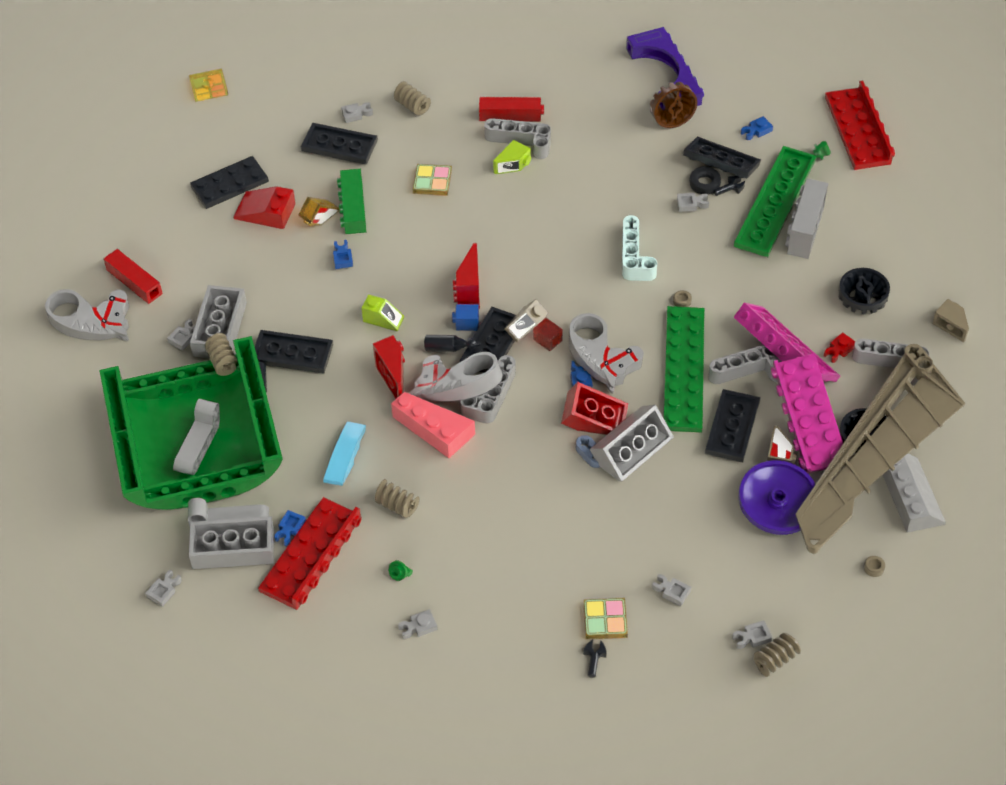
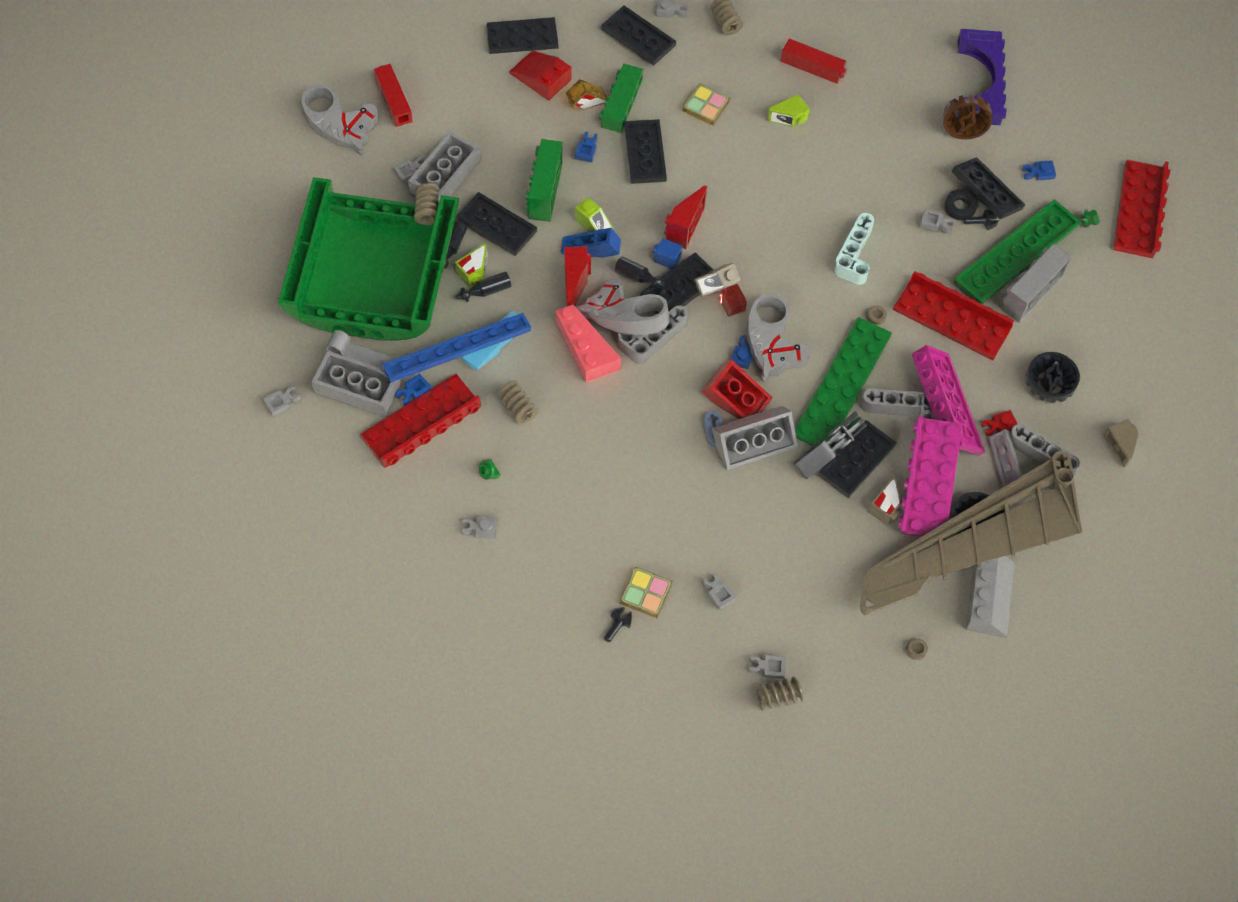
camera: 20 degrees right, 10 degrees up
light grey beam [173,399,220,475] -> none
light grey beam [484,119,551,159] -> none
dark purple dish [738,460,816,535] -> none
none -> blue plate [382,313,531,383]
none -> slope [455,243,488,287]
none -> black wheel [456,271,512,302]
none -> green brick [525,139,563,222]
none -> blue slope [561,227,621,258]
none -> black plate [624,119,667,184]
none -> dark grey arm [793,411,867,479]
none -> red bracket [893,271,1015,361]
none -> light grey plate [989,429,1022,487]

